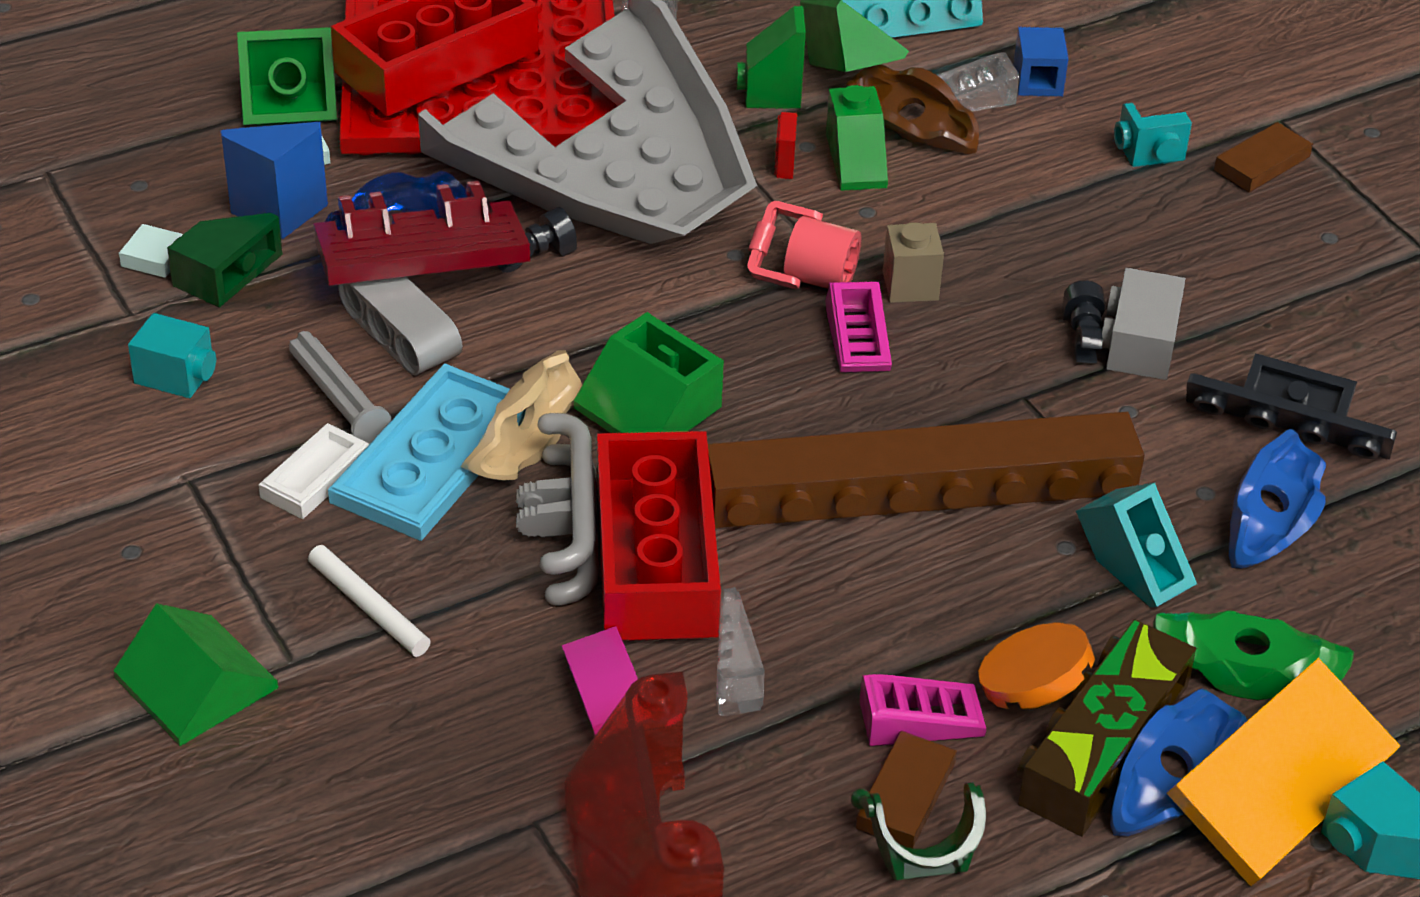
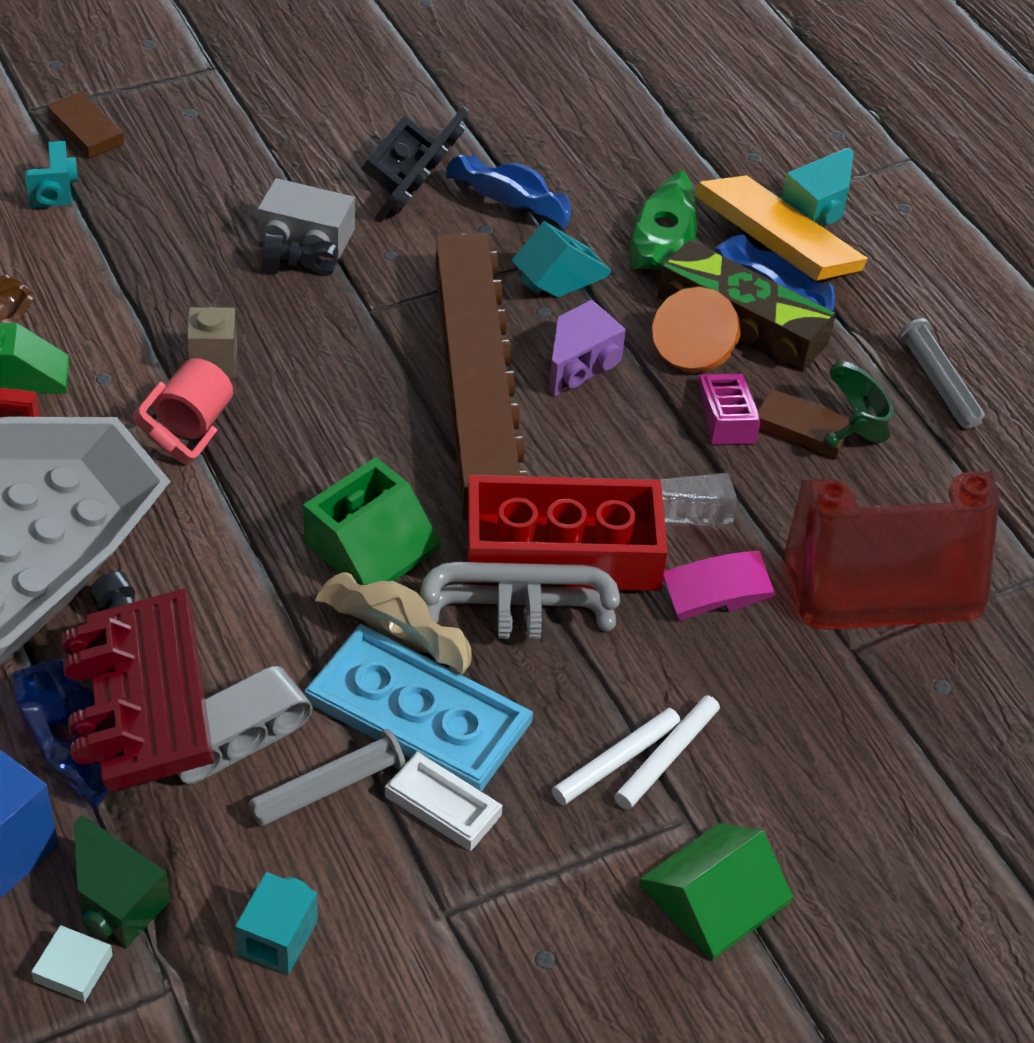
camera: 90 degrees left, 5 degrees up
dark pink slope [825,282,892,372] -> none
none -> medium lavender slope [549,300,626,397]
none -> white bar [614,695,720,810]

